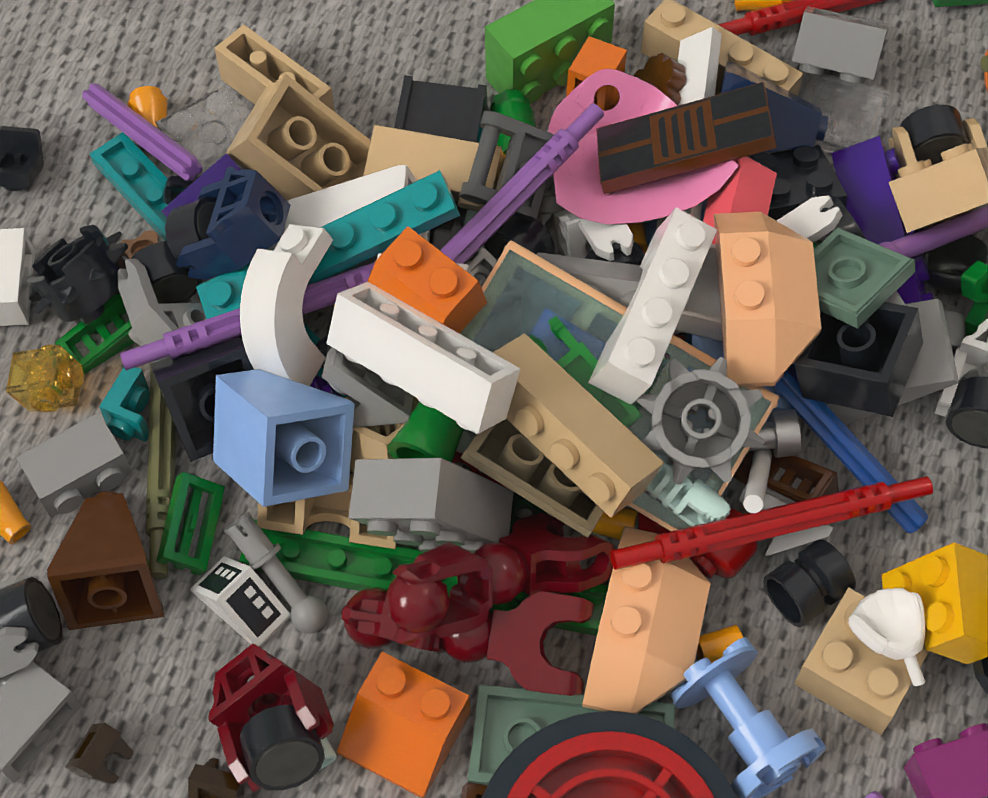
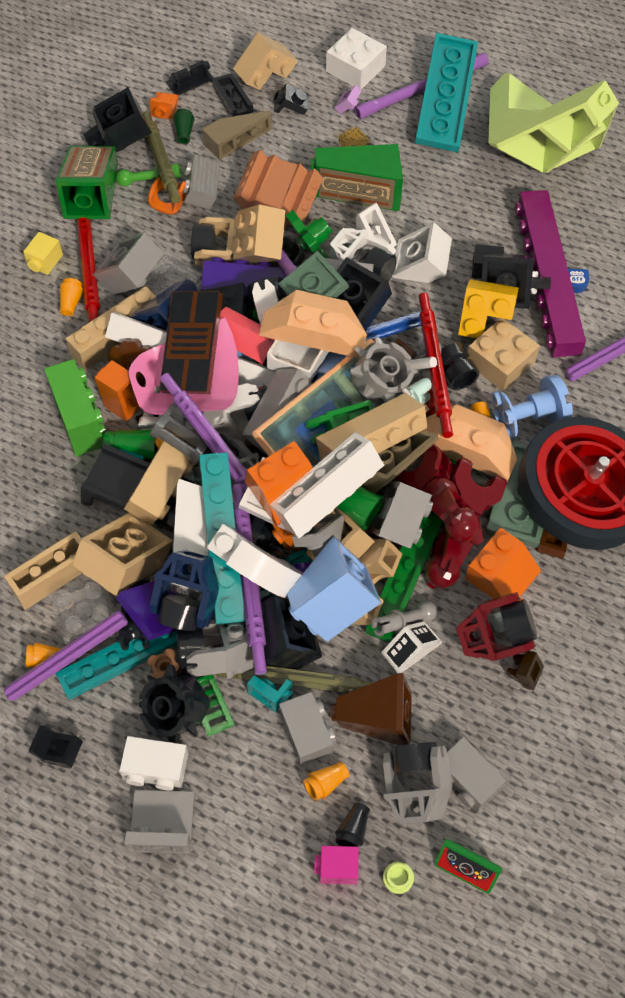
camera: 80 degrees left, 0 degrees up
clear yellow brick [6,344,84,412] -> none
dark brown tile [65,722,133,784] -> none
green tile [156,472,225,575] -> none
white arch [589,207,717,405] -> none
white piece [848,588,925,686] -> none

